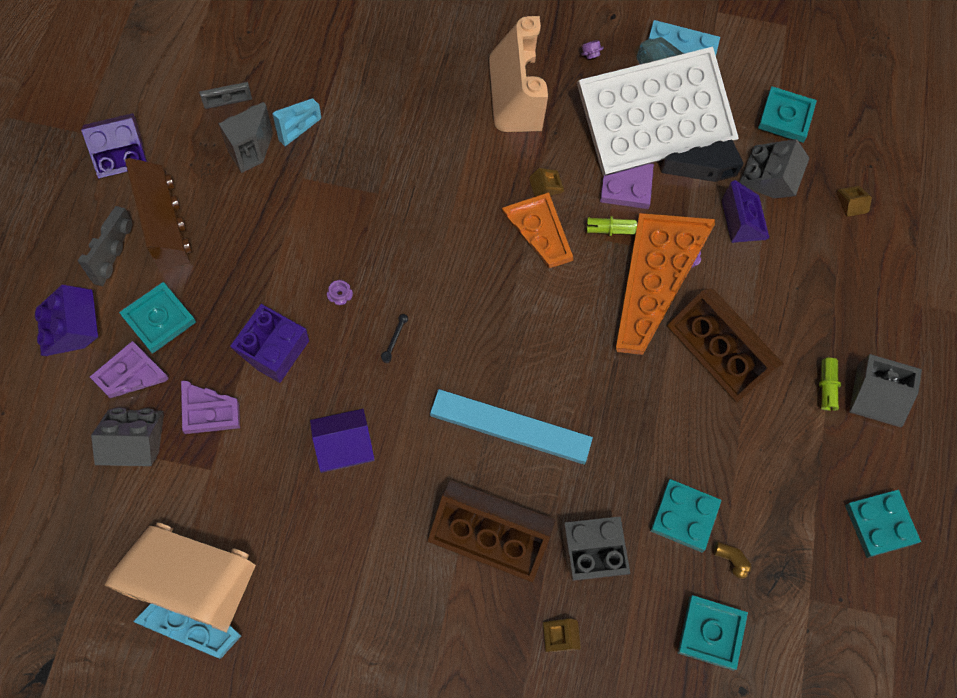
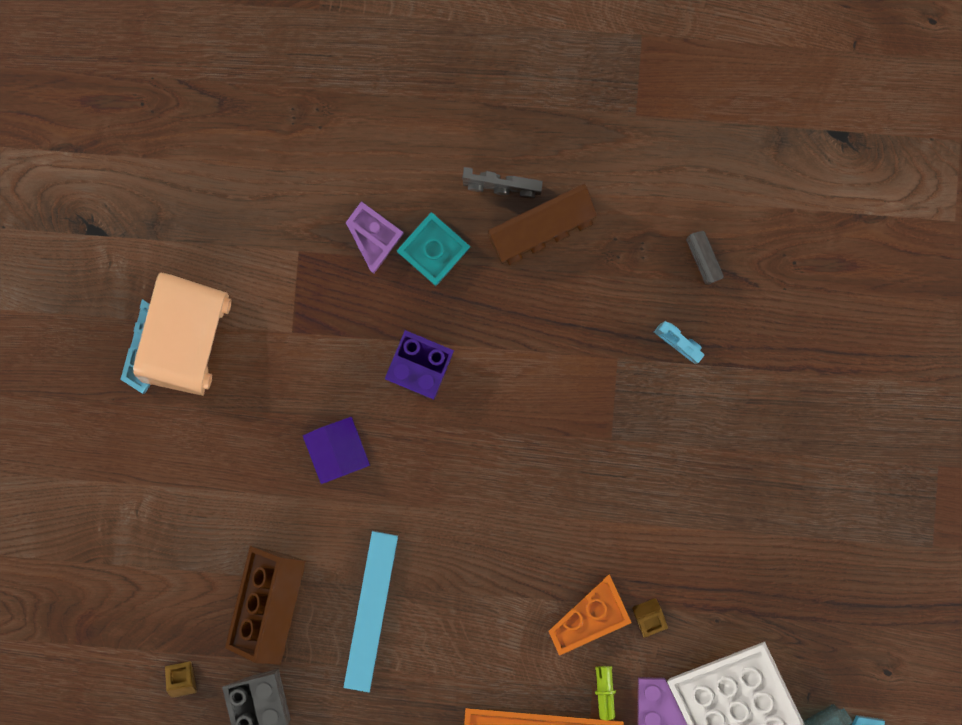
camera: 95 degrees right, 20 degrees up
dark purple slope [35,285,98,356] -> none
slope [81,113,147,178] -> none
dark grey slope [91,408,164,466] -> none
medium lavender wing [181,381,240,434] -> none
dark grey slope [219,102,273,173] -> none
medium lavender plate [327,280,353,305] -> none
black hinge [381,314,409,363] -> none
light nougat windscreen [489,16,548,132] -> none
medium lavender plate [581,40,604,59] -> none

